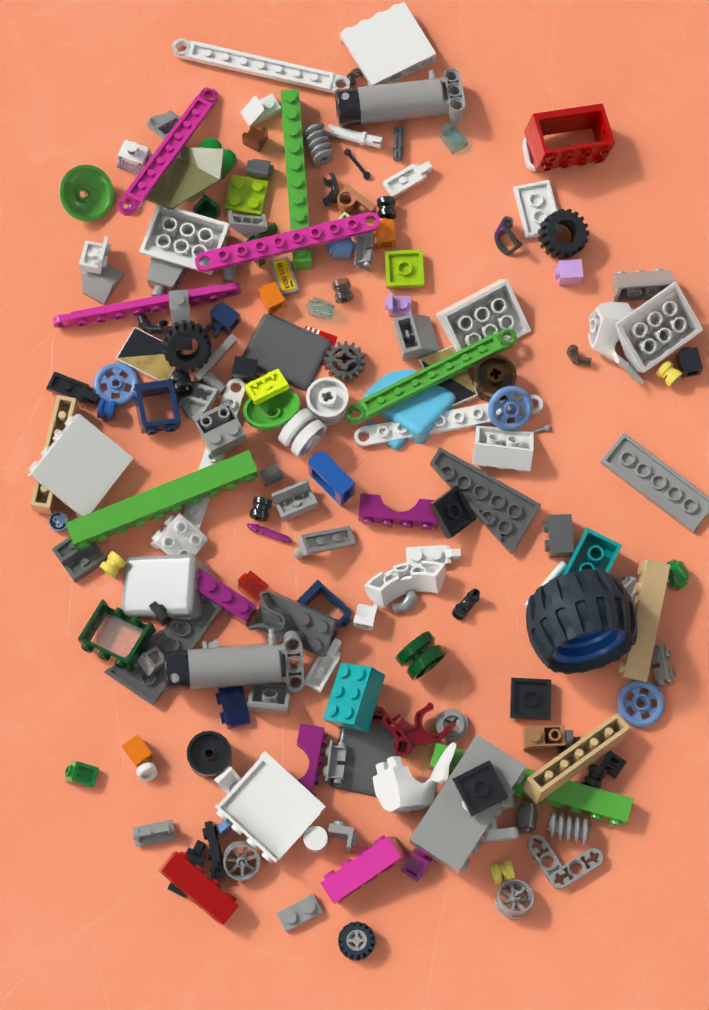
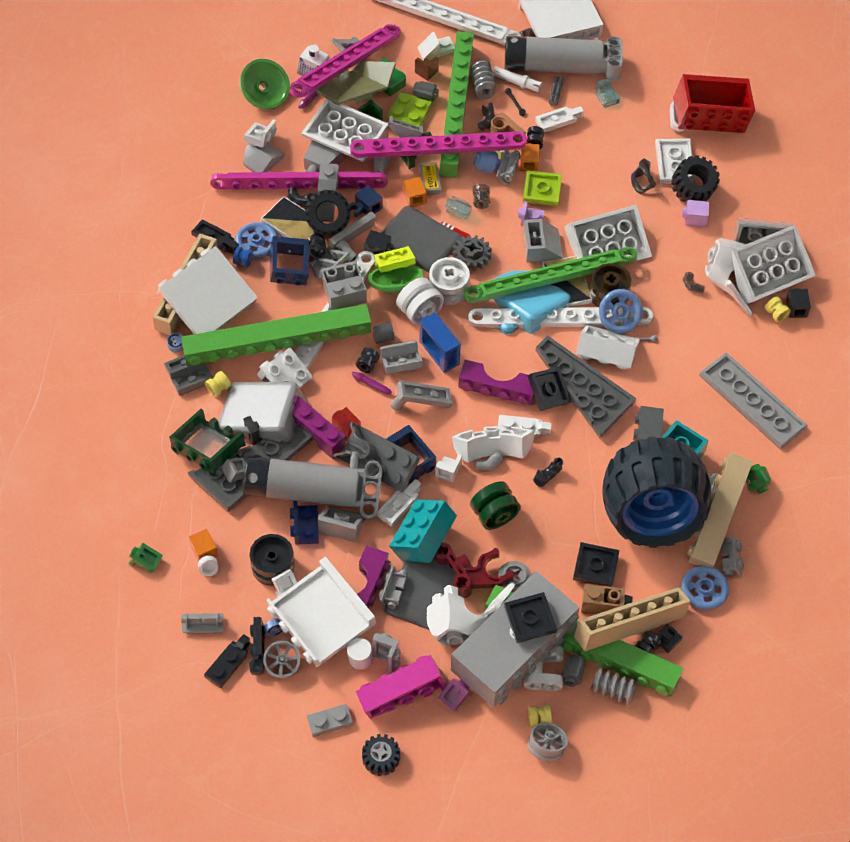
camera: 10 degrees right, 15 degrees down
red brick [158,851,239,925] -> none
light grey beam [527,835,603,889] -> none

